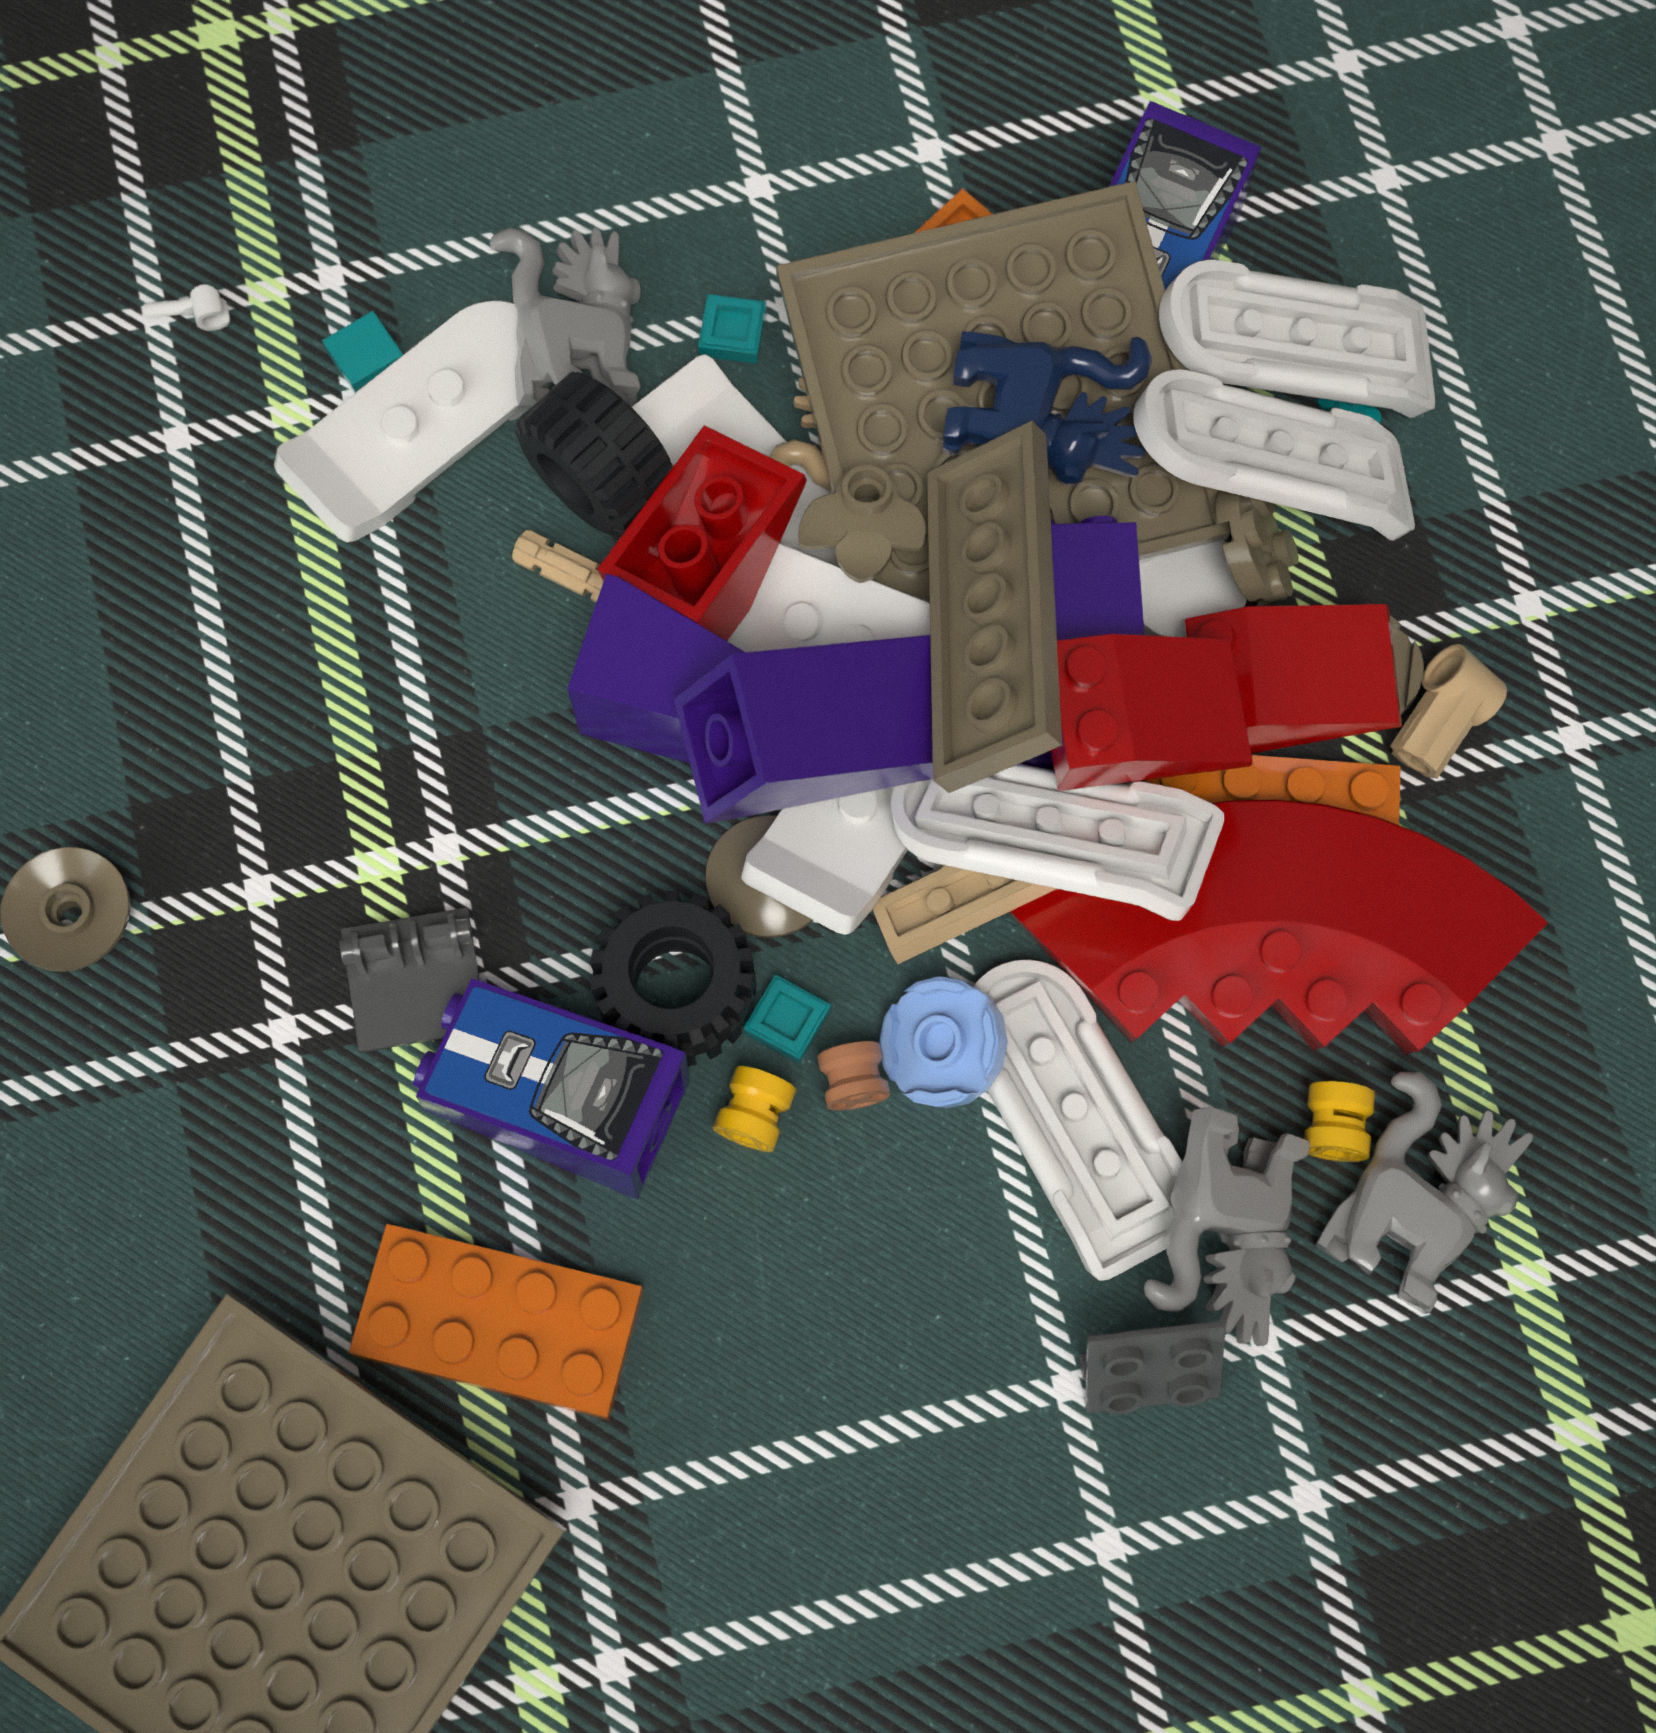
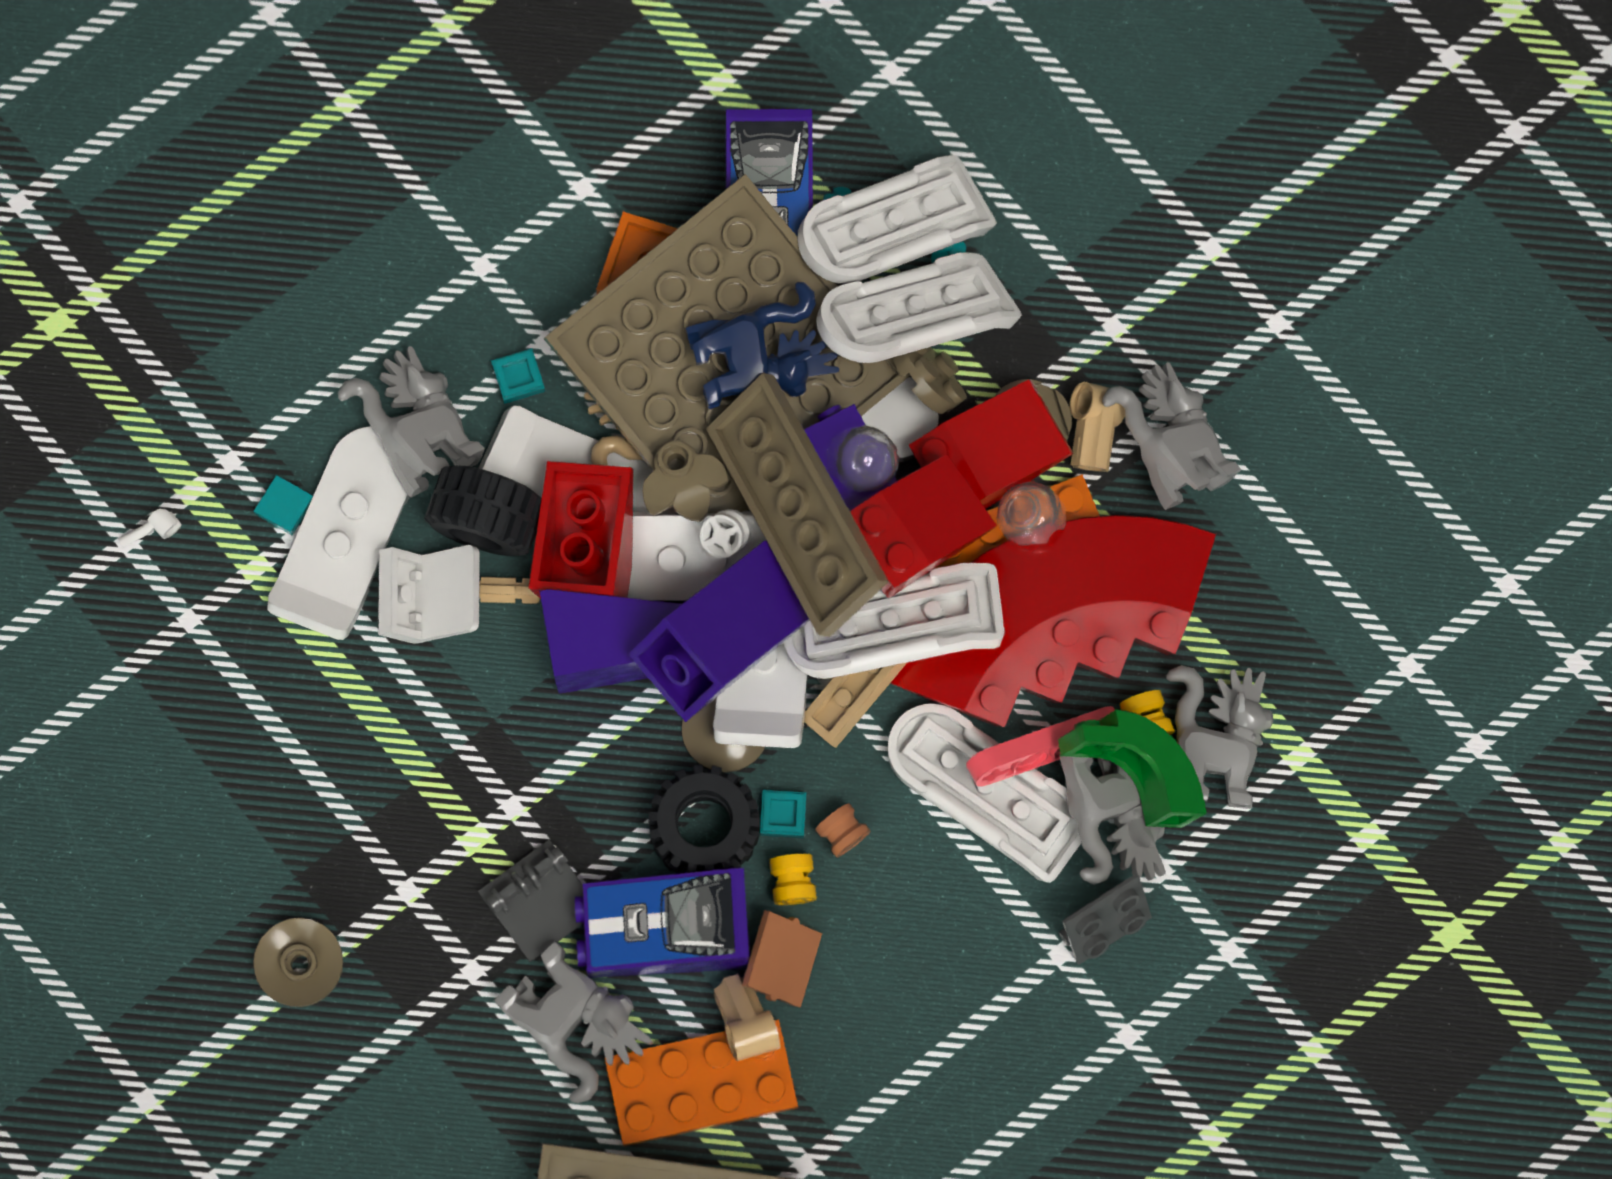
camera: 30 degrees left, 5 degrees up
light blue tile [879,976,1008,1108] -> none
none -> white bracket [378,545,480,644]
none -> light grey animal [494,941,653,1103]
none -> white wheel [700,509,751,558]
none -> tan piece [714,974,780,1062]
none -> nougat piece [742,911,822,1008]
none -> clear hair [827,425,899,492]
none -> coral beam [966,706,1115,786]
none -> clear hair [996,481,1067,546]
none -> green arch [1058,710,1207,828]
none -> light grey animal [1102,362,1241,510]

